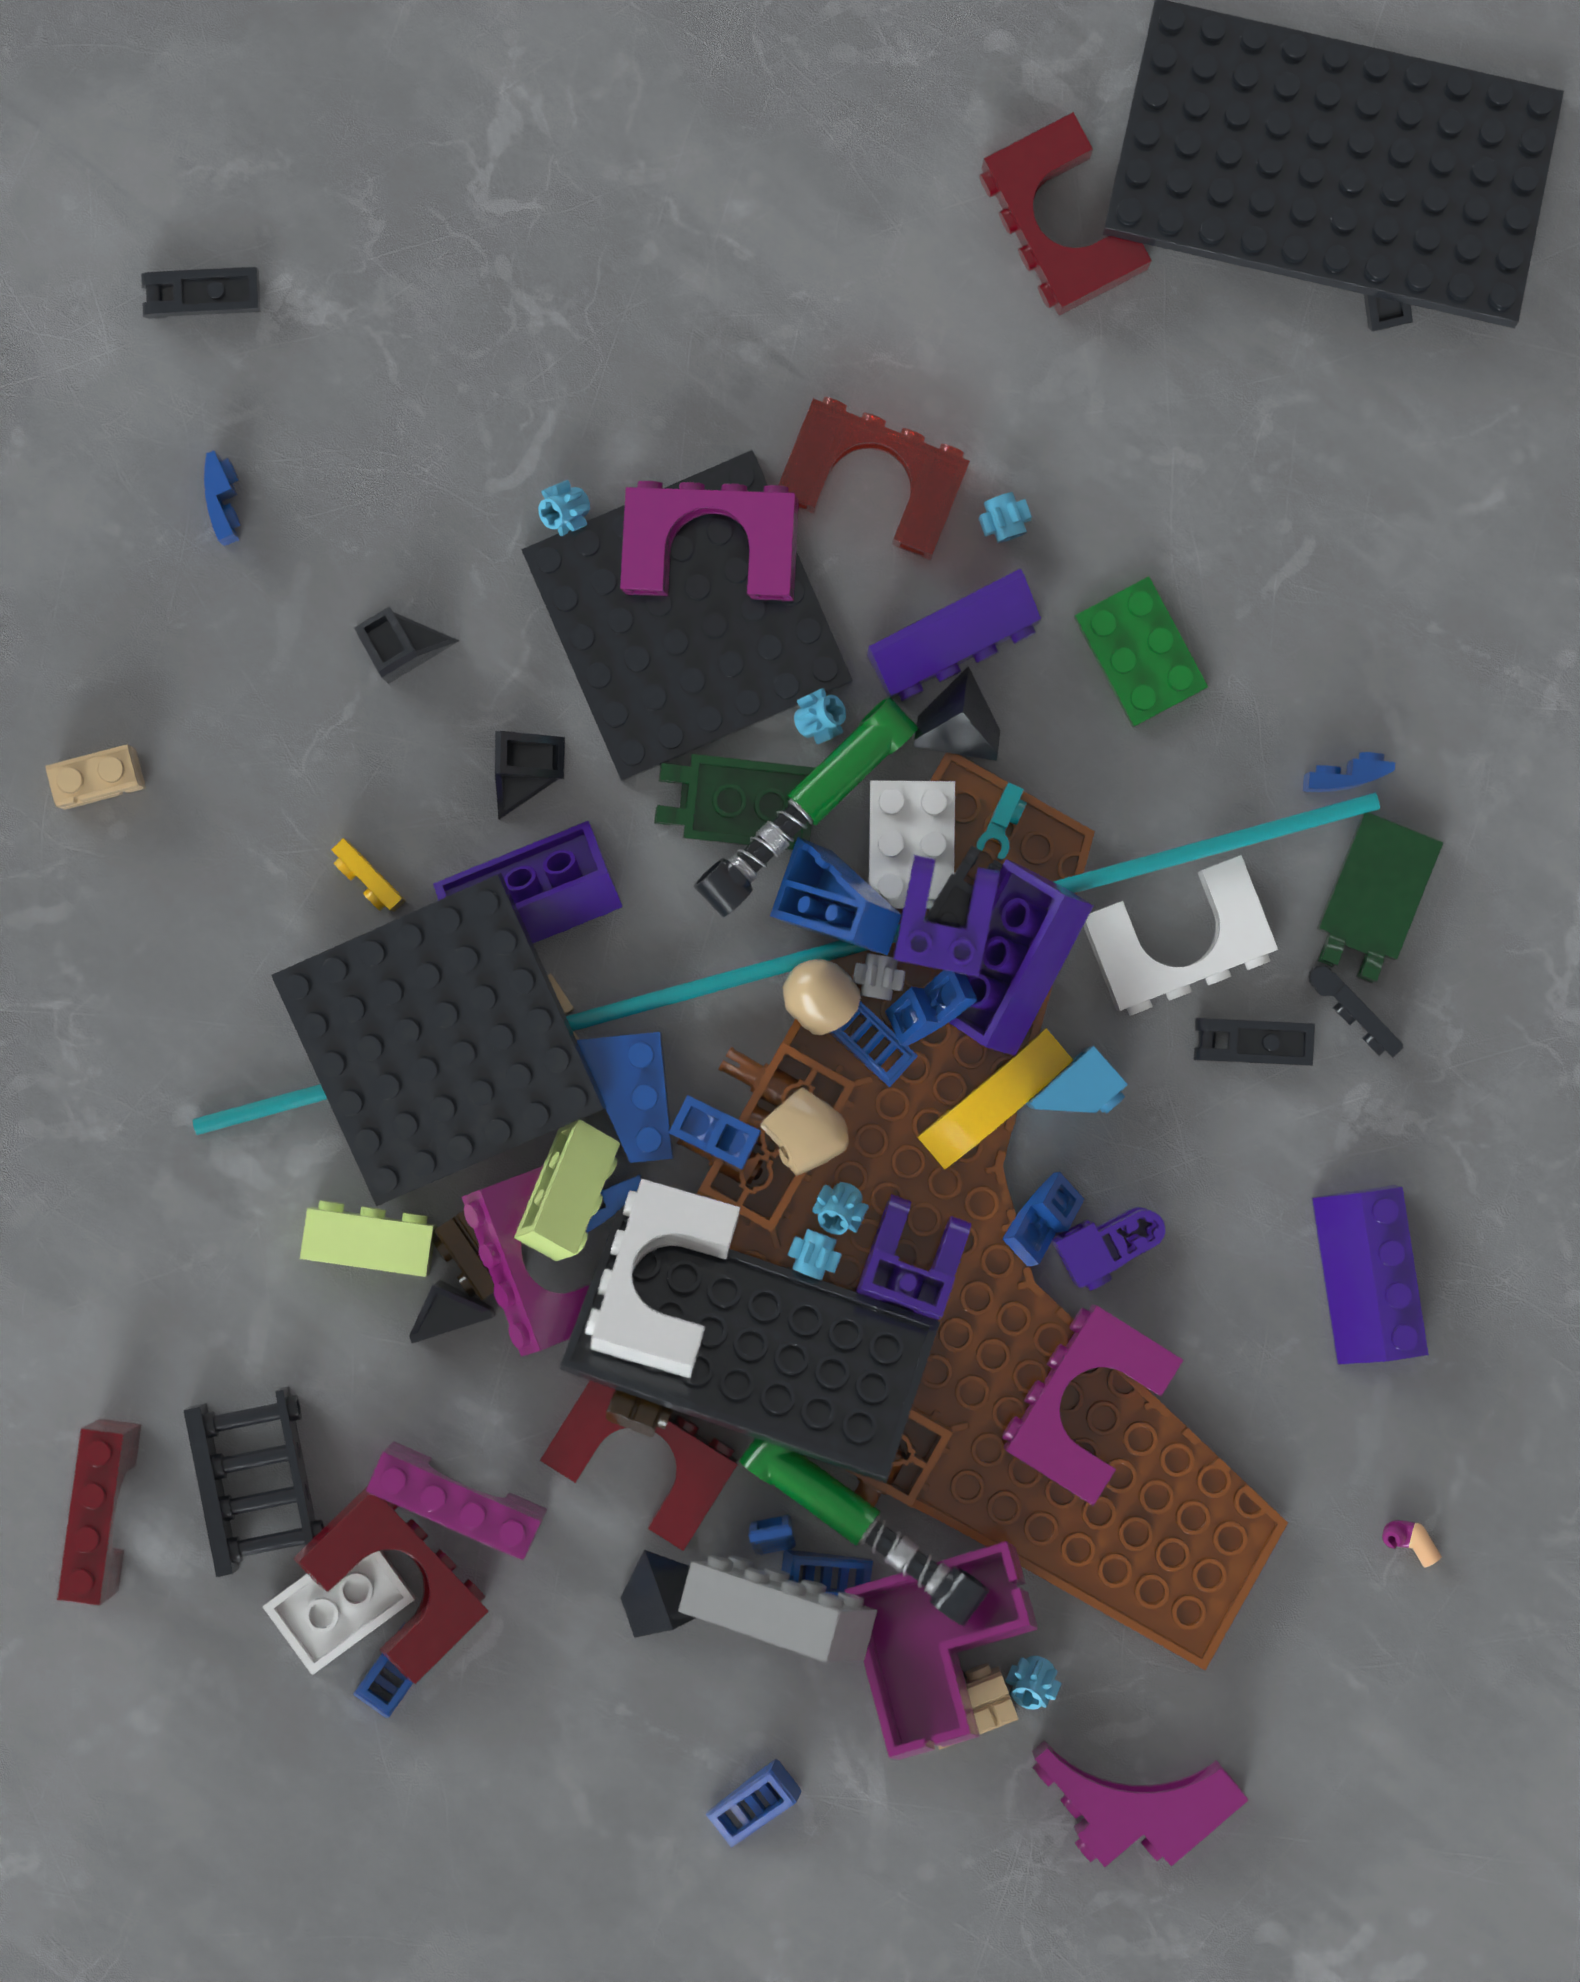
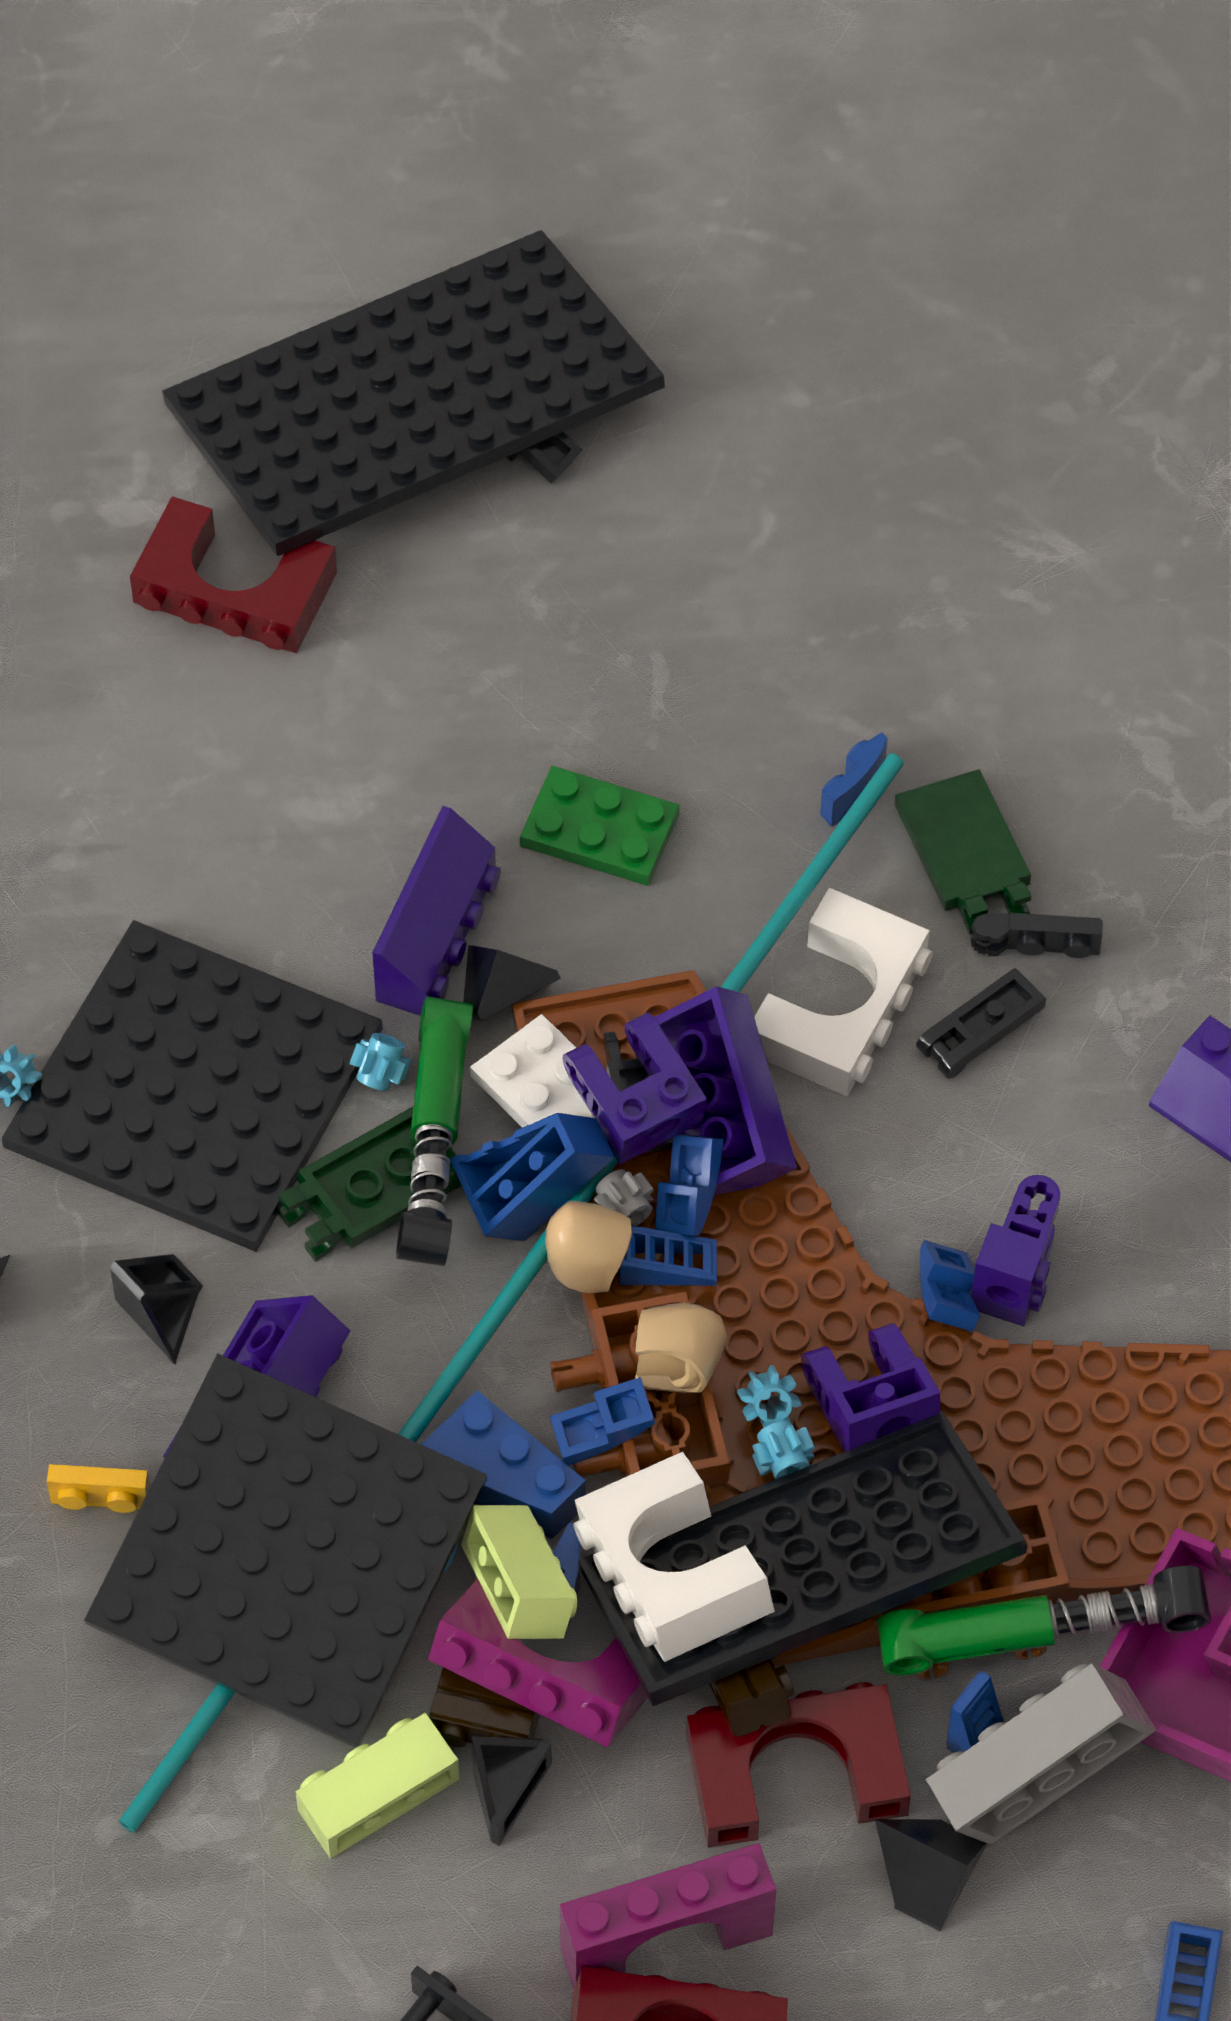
camera: 40 degrees left, 30 degrees down
magenta arch [620,481,799,601] -> none
clear red arch [778,397,970,560] -> none
yellow slope [917,1028,1073,1169] -> none
teal plate [976,782,1027,861] -> none
medium azure gear [978,492,1032,543] -> none
magenta arch [1002,1304,1184,1506] -> none
dark azure slope [1026,1046,1128,1113] -> none

